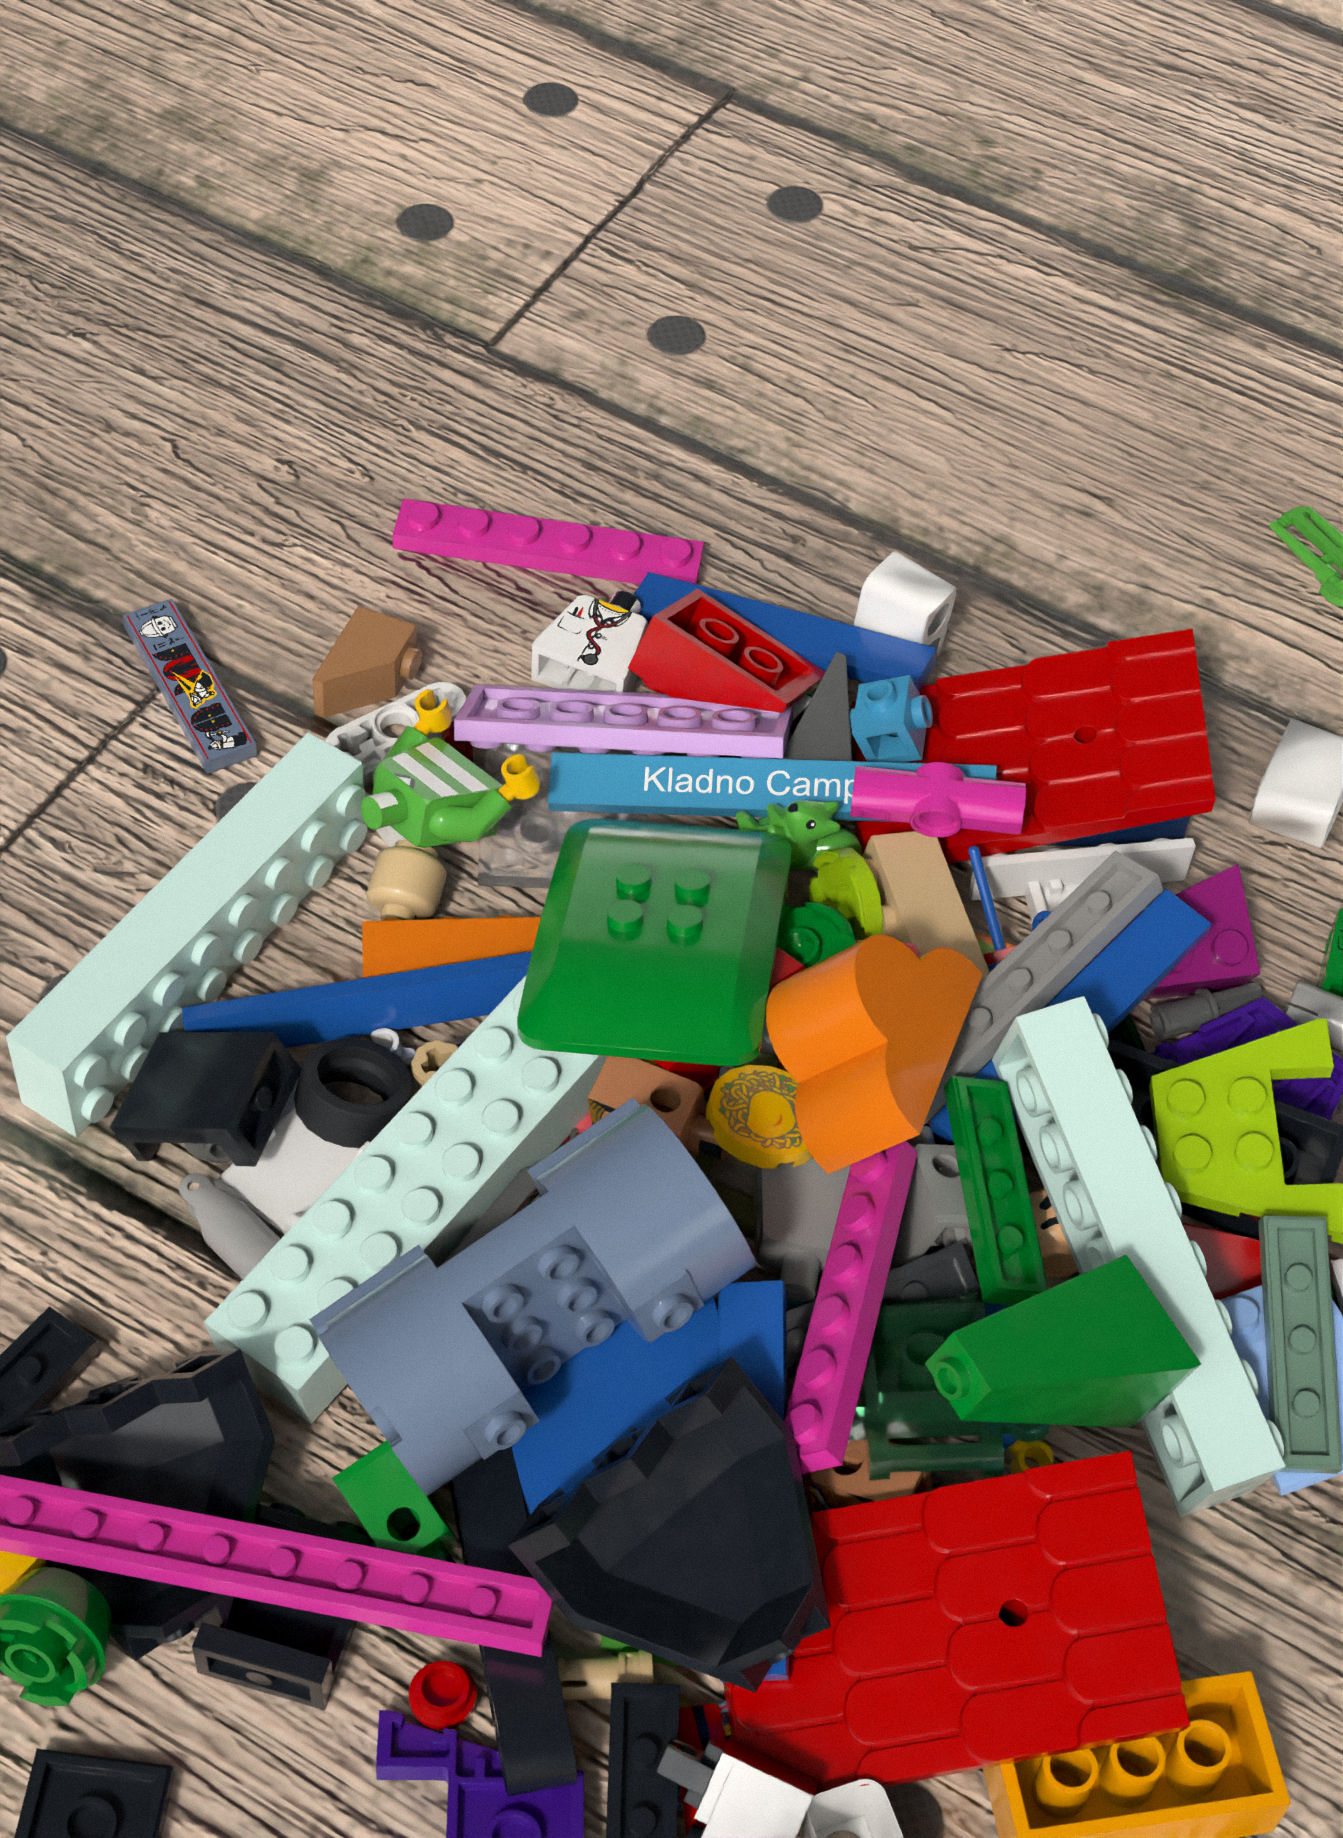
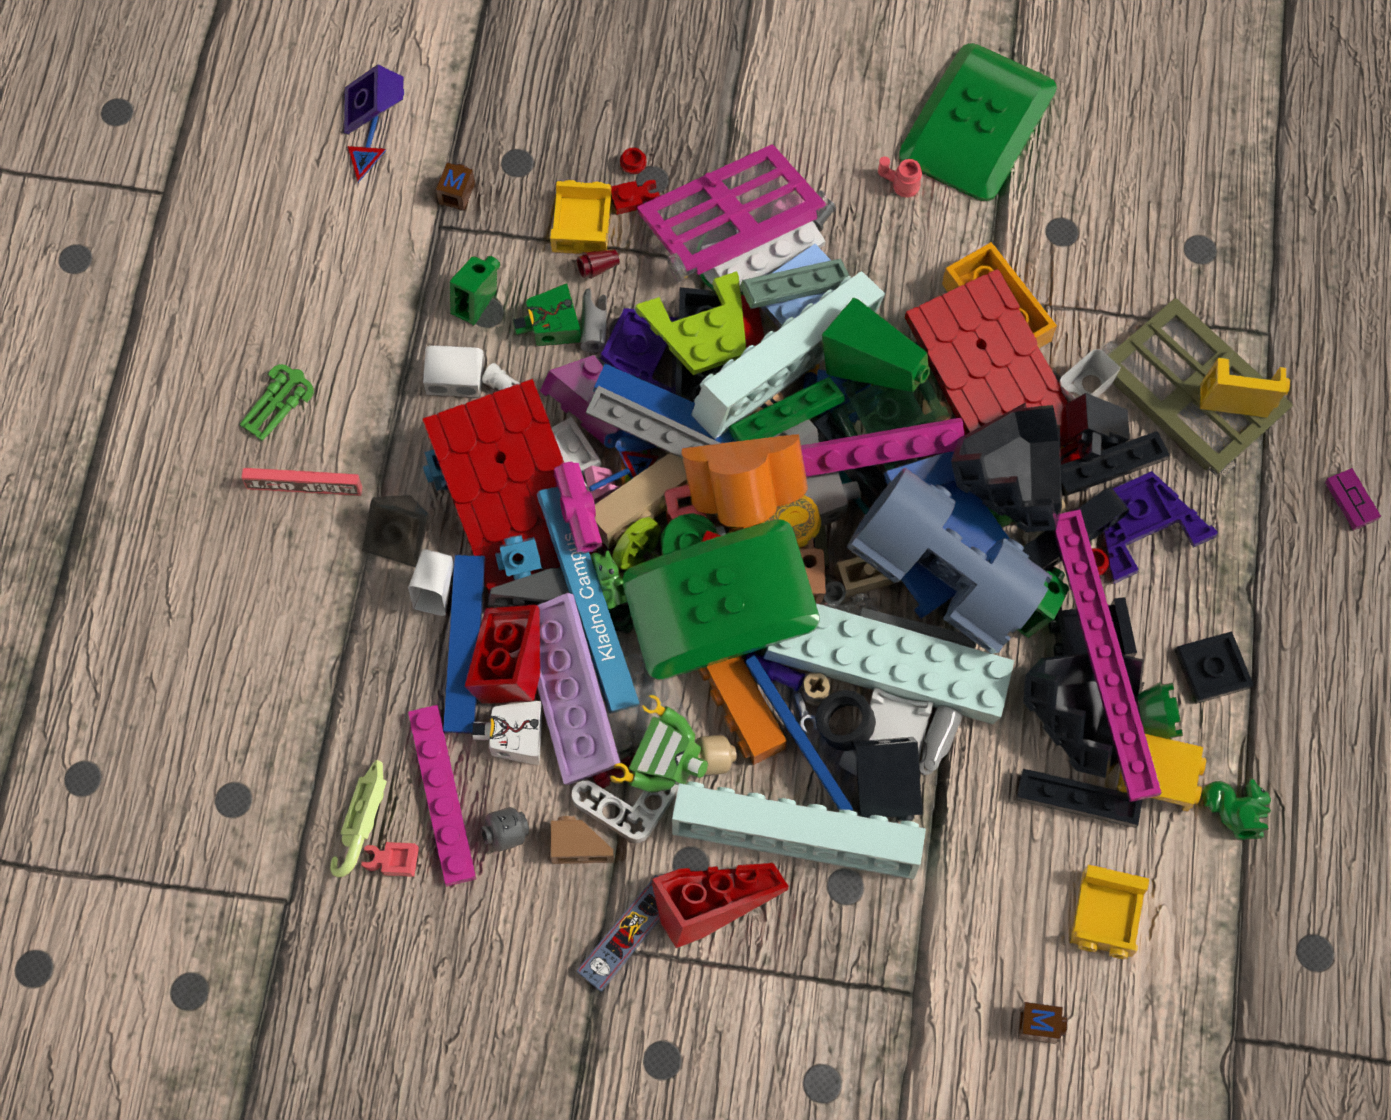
camera: 110 degrees left, 15 degrees up
none -> coral tile [241,468,362,496]
none -> yellowish green plate [330,760,387,878]
none -> coral plate [361,842,419,877]
none -> clear smoke slope [362,495,428,567]
none -> white pin [481,363,520,390]
none -> dark grey head [481,807,529,851]
none -> bright pink bracket [584,465,621,503]
none -> red wedge [651,863,789,948]

